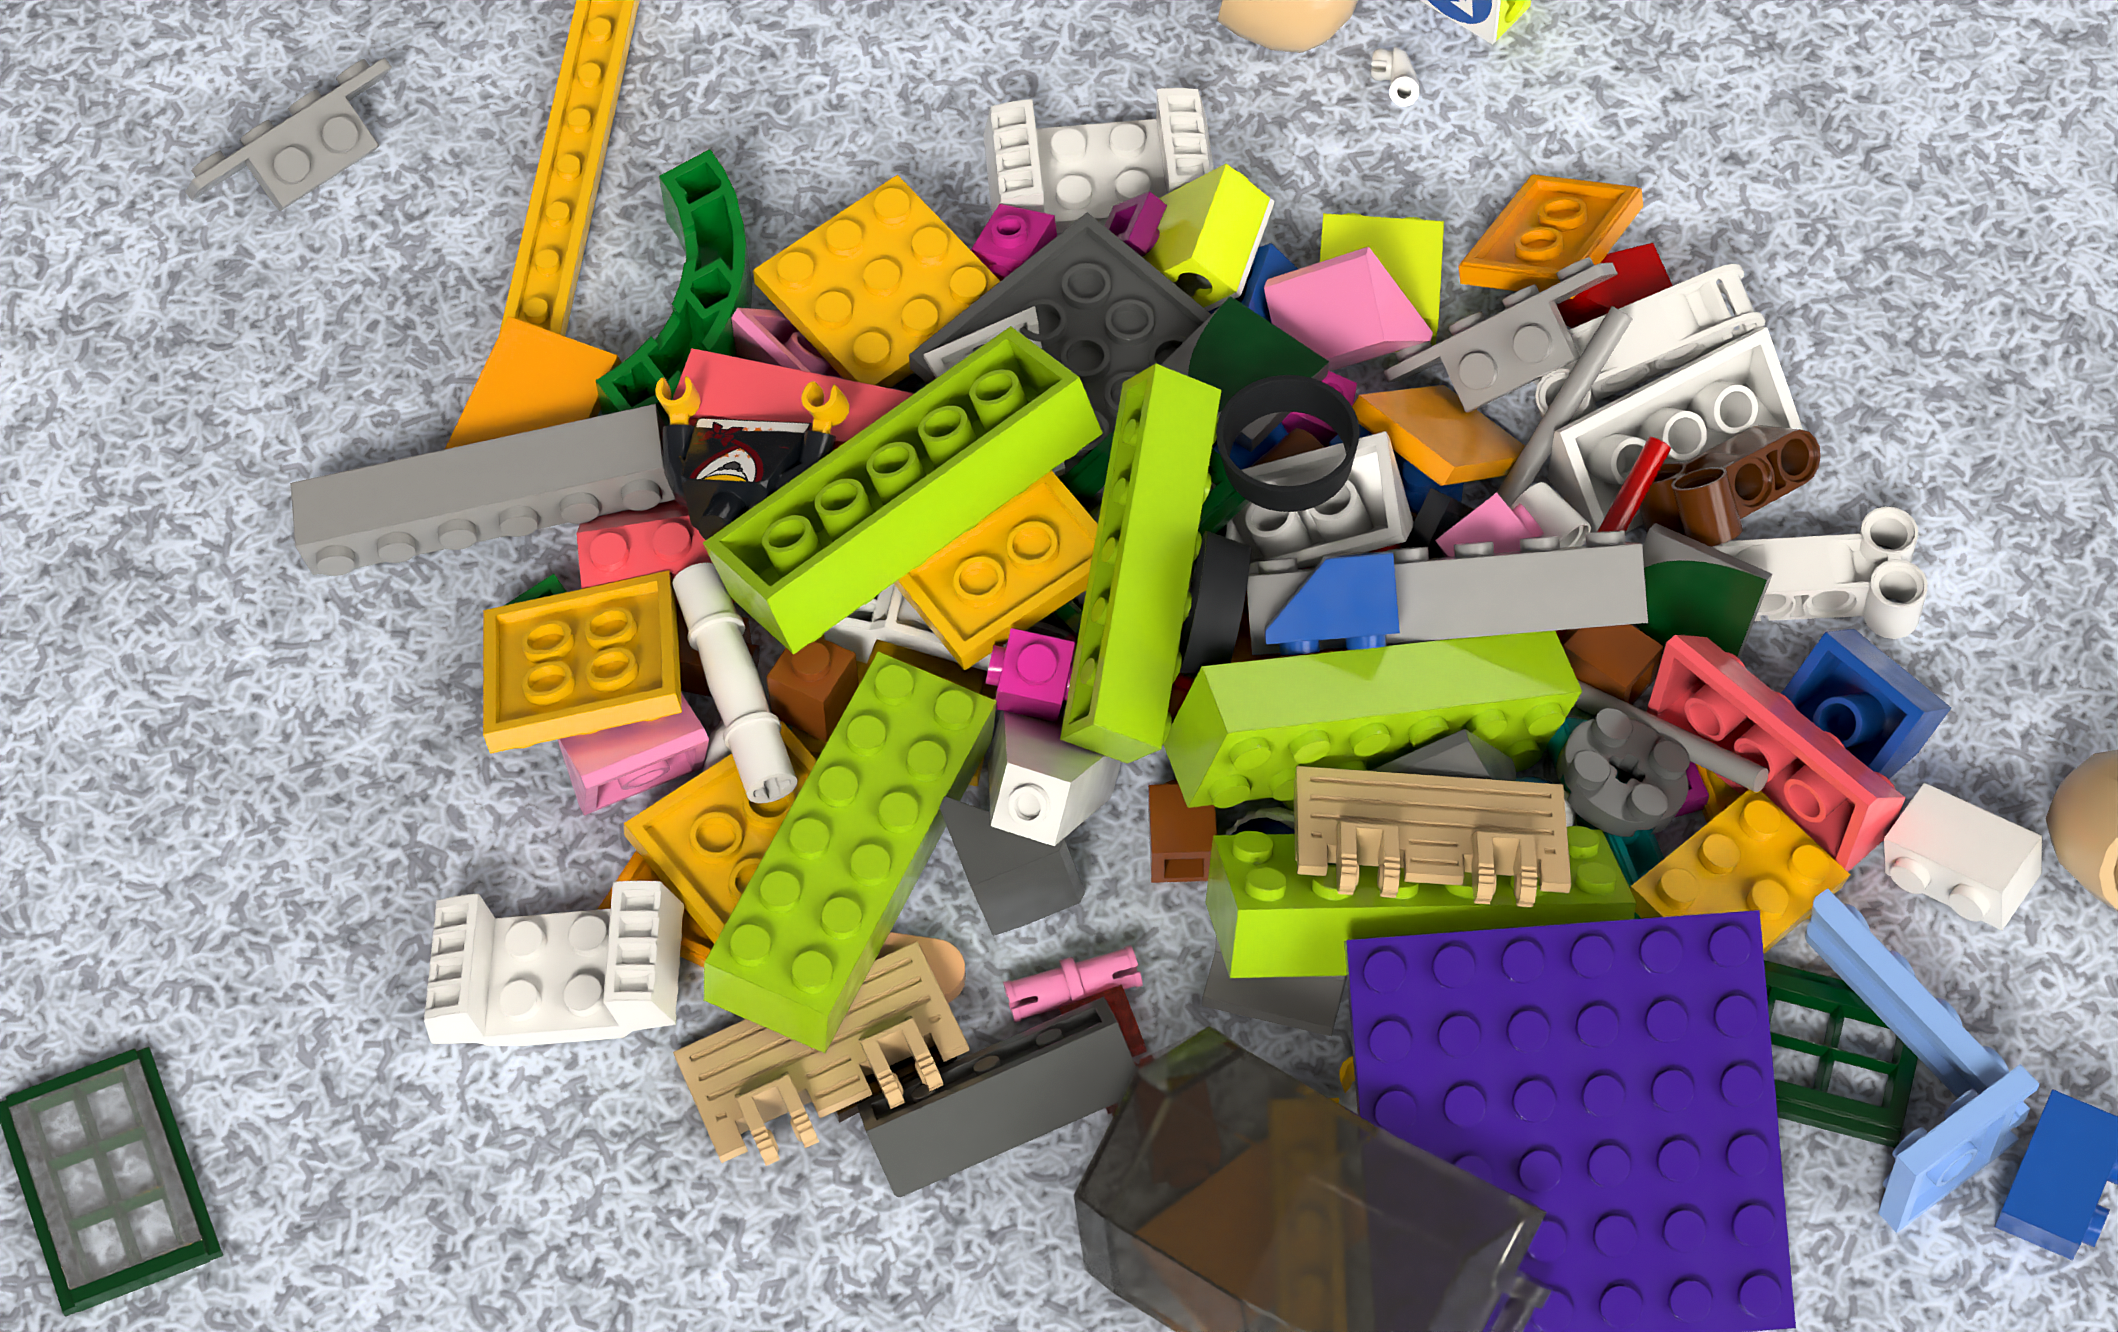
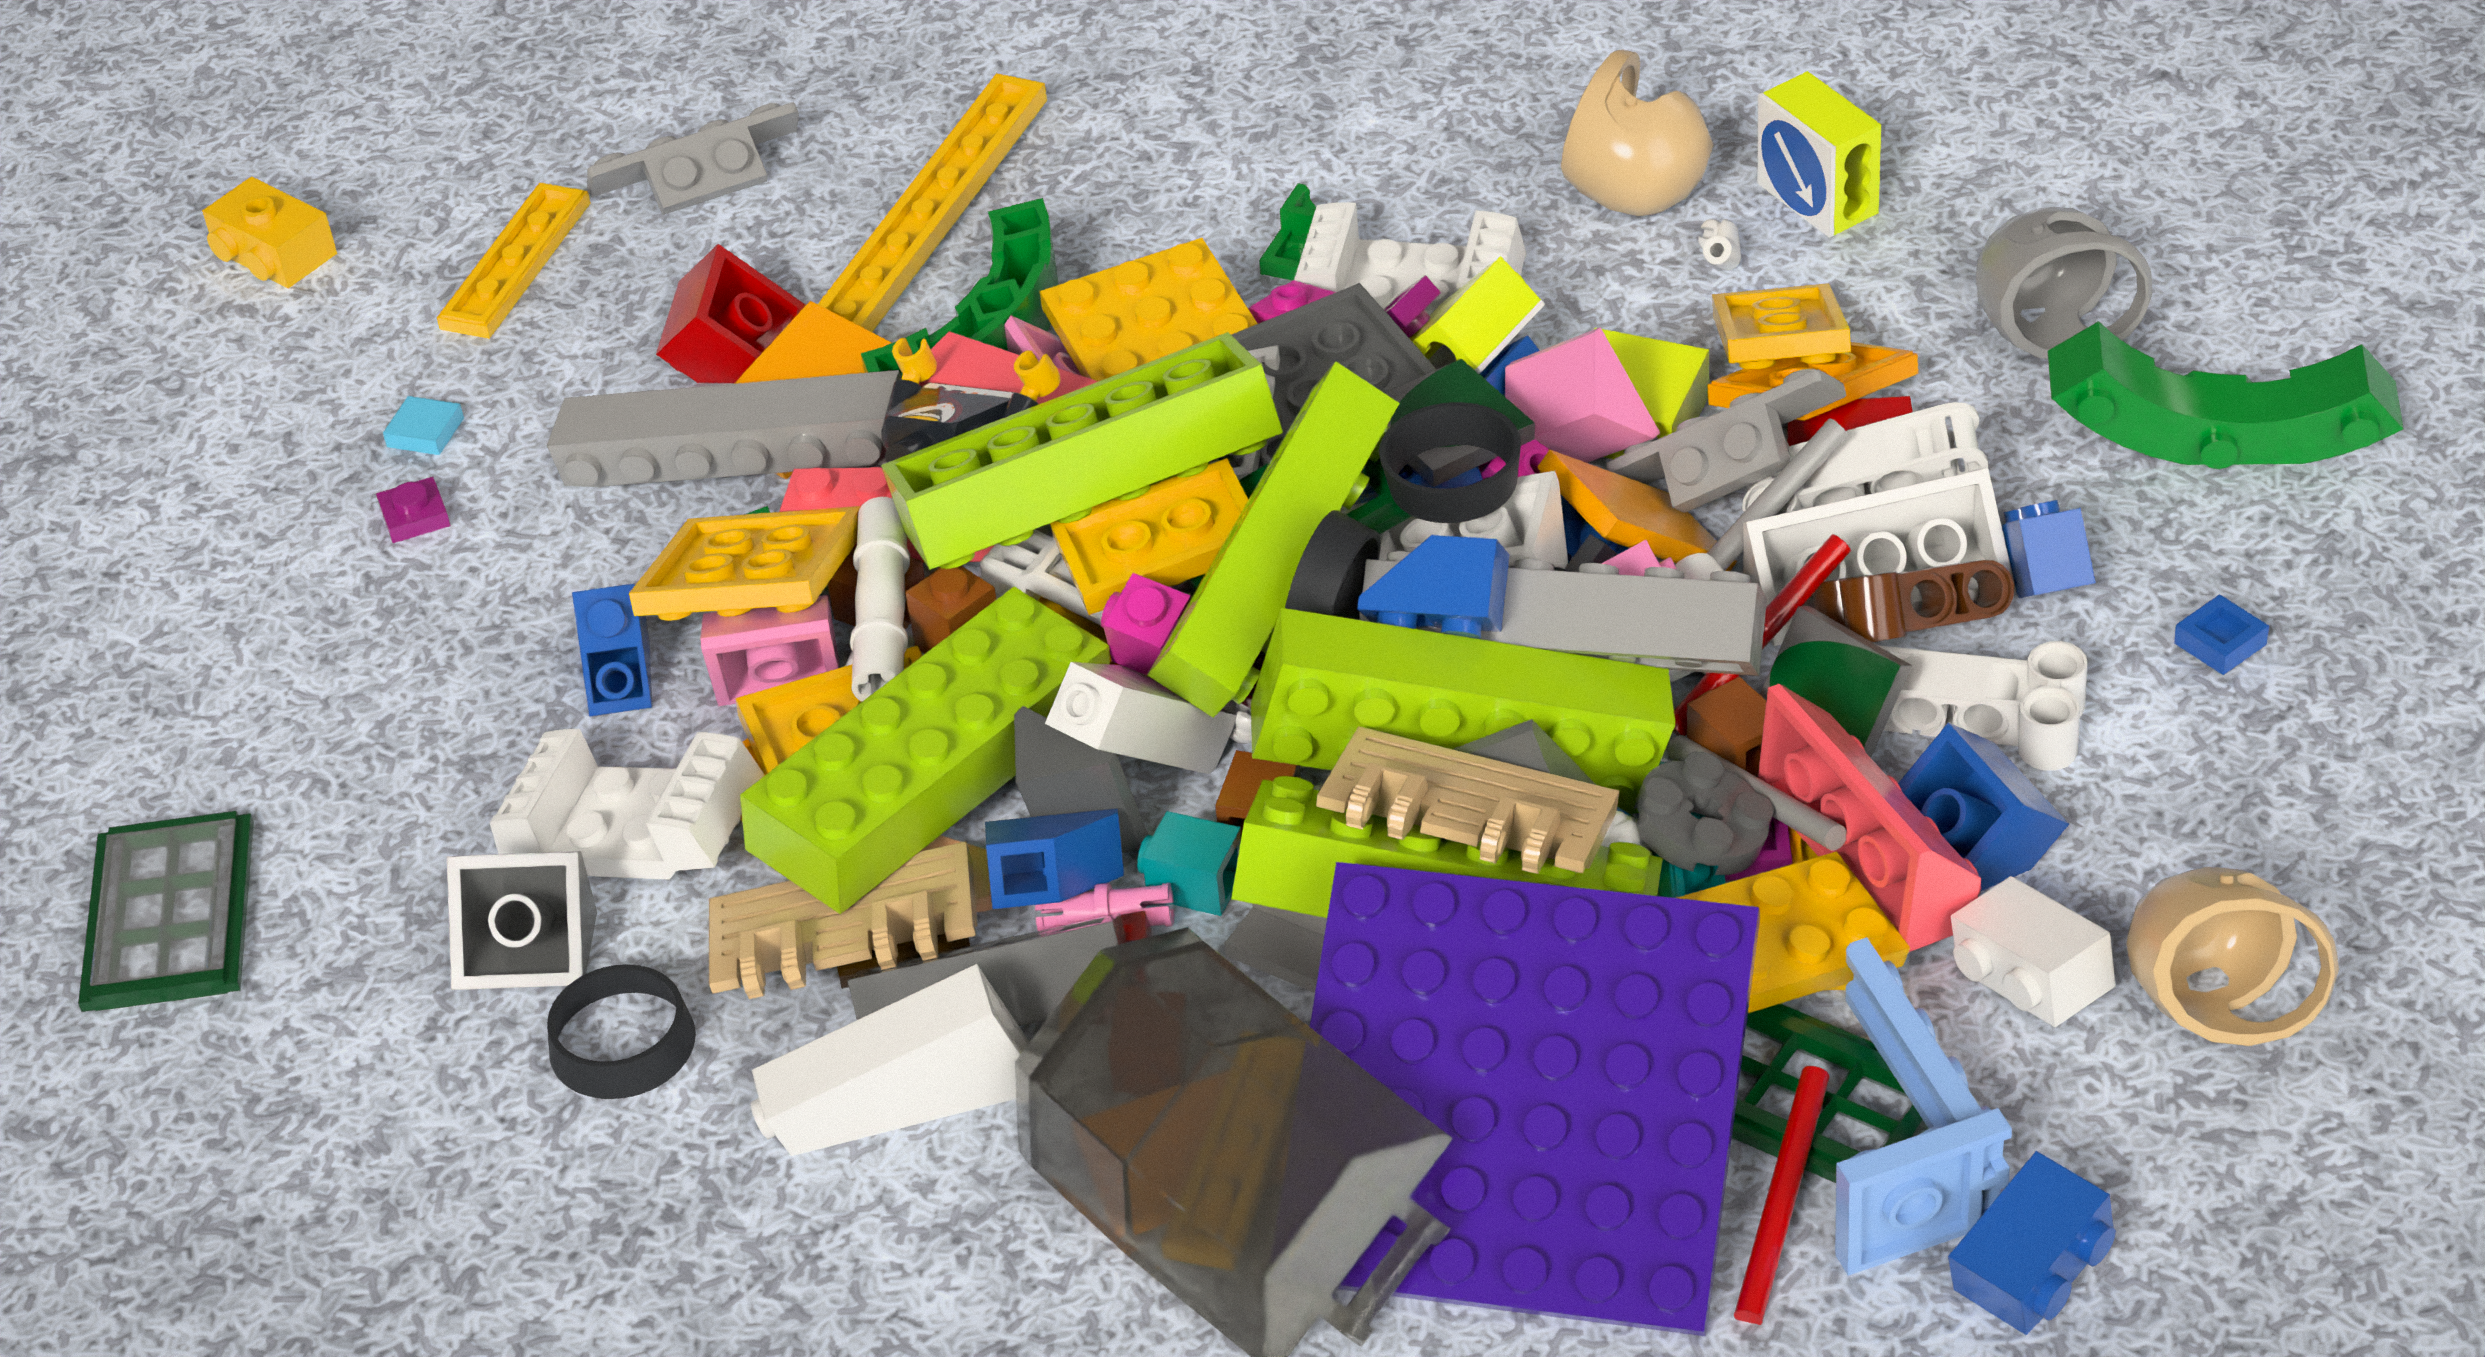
camera: 20 degrees right, 15 degrees down
none -> magenta plate [376,476,451,543]
none -> medium azure tile [383,396,464,455]
none -> yellow tile [437,183,591,339]
none -> dark grey slope [447,851,597,990]
none -> black tyre [547,964,696,1099]
none -> blue slope [572,583,652,717]
none -> red slope [656,244,806,383]
none -> white slope [751,964,1045,1156]
none -> blue slope [985,808,1124,909]
none -> teal brick [1137,811,1242,916]
none -> green slope [1259,183,1316,281]
none -> yellow plate [1712,283,1851,369]
none -> red bar [1734,1066,1830,1325]
none -> light grey piece [1976,207,2152,359]
none -> slope [2001,500,2096,598]
none -> green brick [2047,321,2404,469]
none -> blue plate [2174,594,2269,675]

